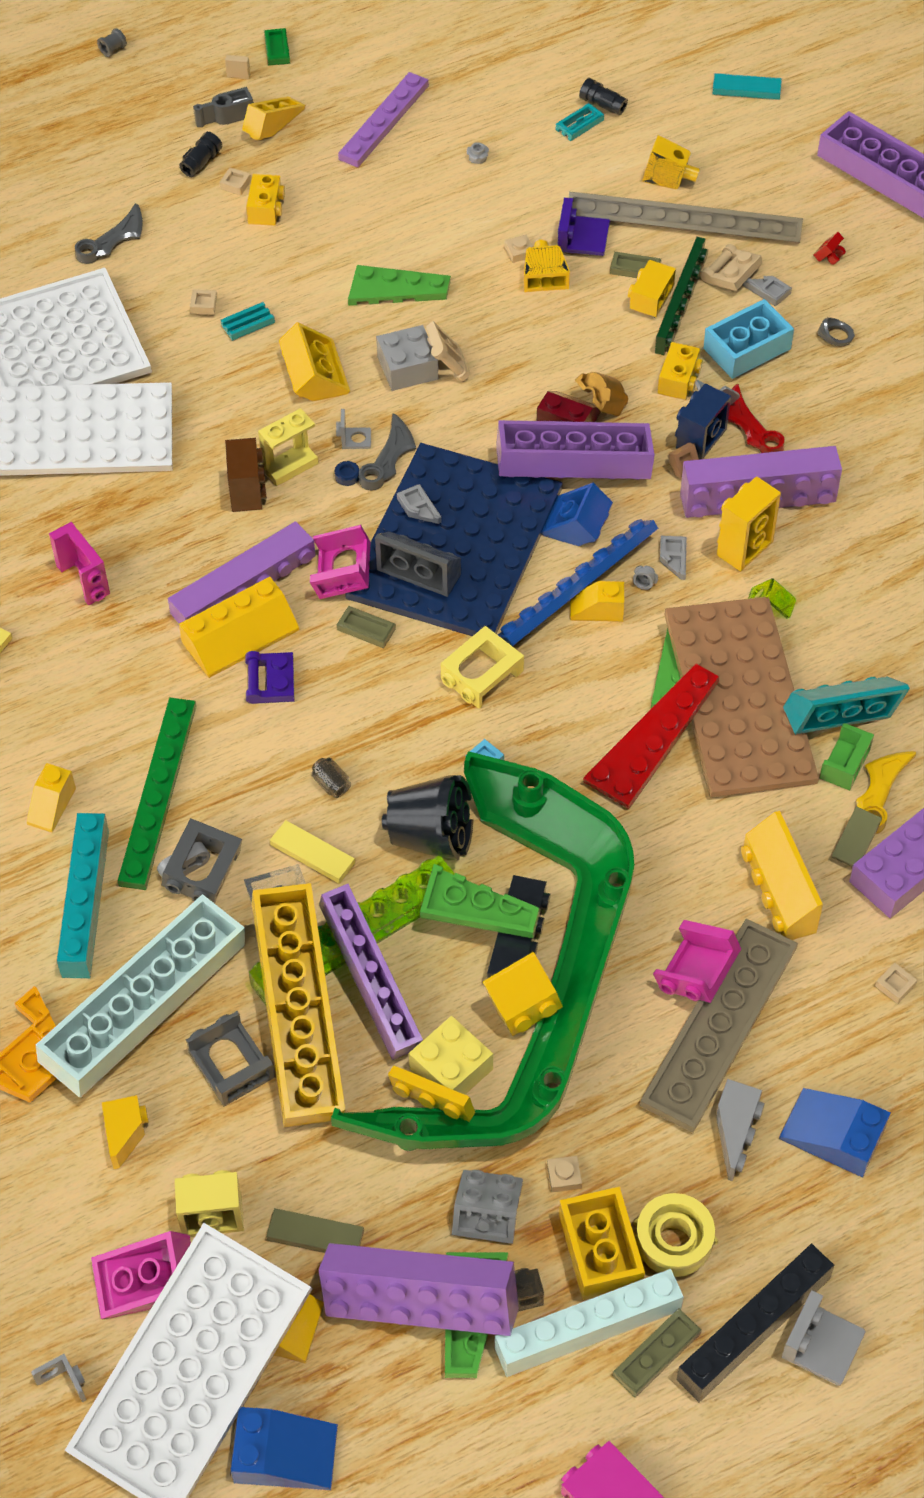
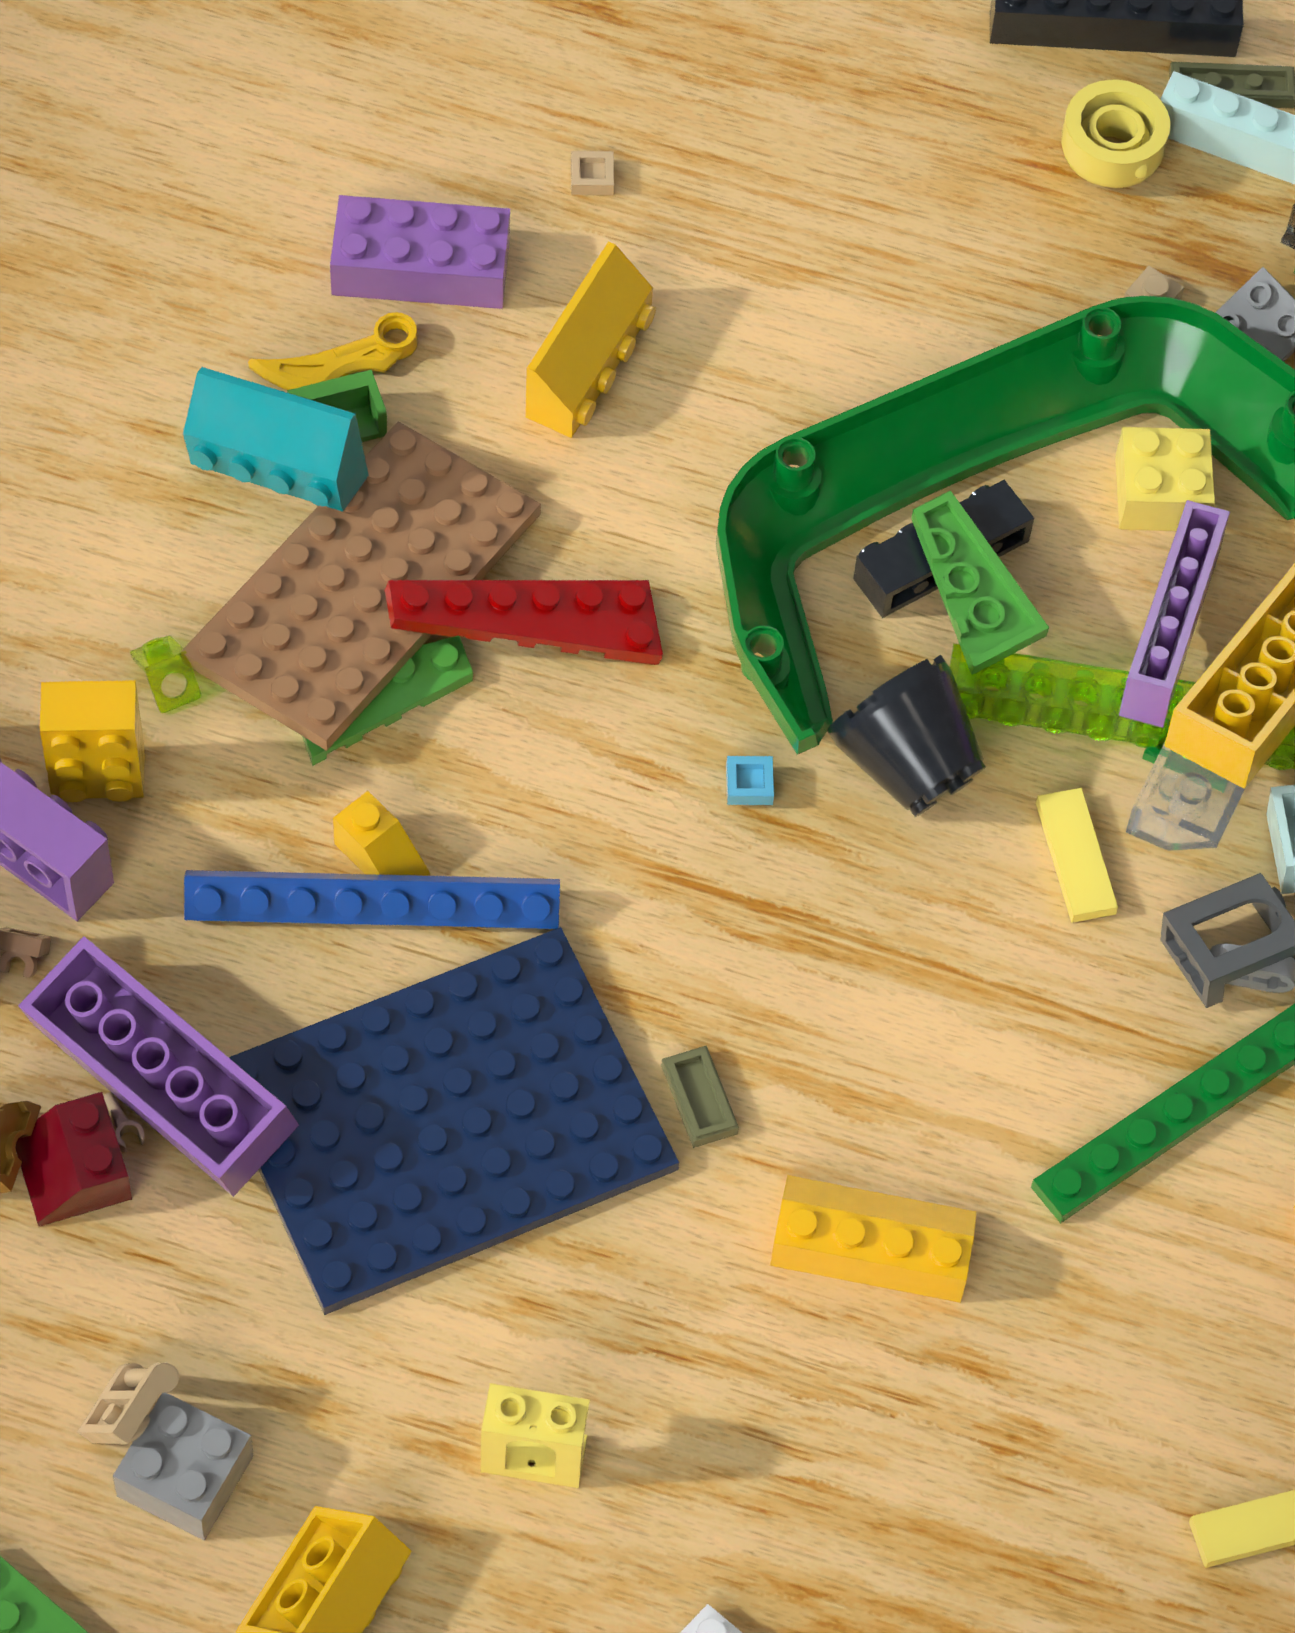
camera: 140 degrees left, 5 degrees up
dark pink panel [49,522,110,605] -> none
medium lavender brick [168,521,316,623] -> none
reddish brown brick [225,438,267,512] -> none
dark purple plate [245,651,295,704] -> none
dark pink panel [310,525,371,599] -> none
clear smoke brick [311,757,351,798] -> none
dark blue tile [334,461,360,486] -> none
light grey bracket [336,409,371,449] -> none
dark grey piece [359,414,416,491] -> none
dark grey slope [375,532,461,597] -> none
yellow plate [388,1065,475,1122] -> none
light grey tile [397,484,441,524] -> none
light yellow panel [441,626,524,709] -> none
yellow slope [483,952,563,1037] -> none
blue slope [541,482,613,546] -> none
yellow brick [559,1186,645,1300] -> none
light grey plate [633,565,658,590] -> none
dark tan plate [640,919,798,1133] -> none
dark pink panel [653,920,741,1003] -> none
light grey tile [660,536,687,580] -> none
light grey slope [716,1079,765,1181] -> none
blue slope [779,1088,891,1178] -> none
olive tile [832,806,882,867] -> none

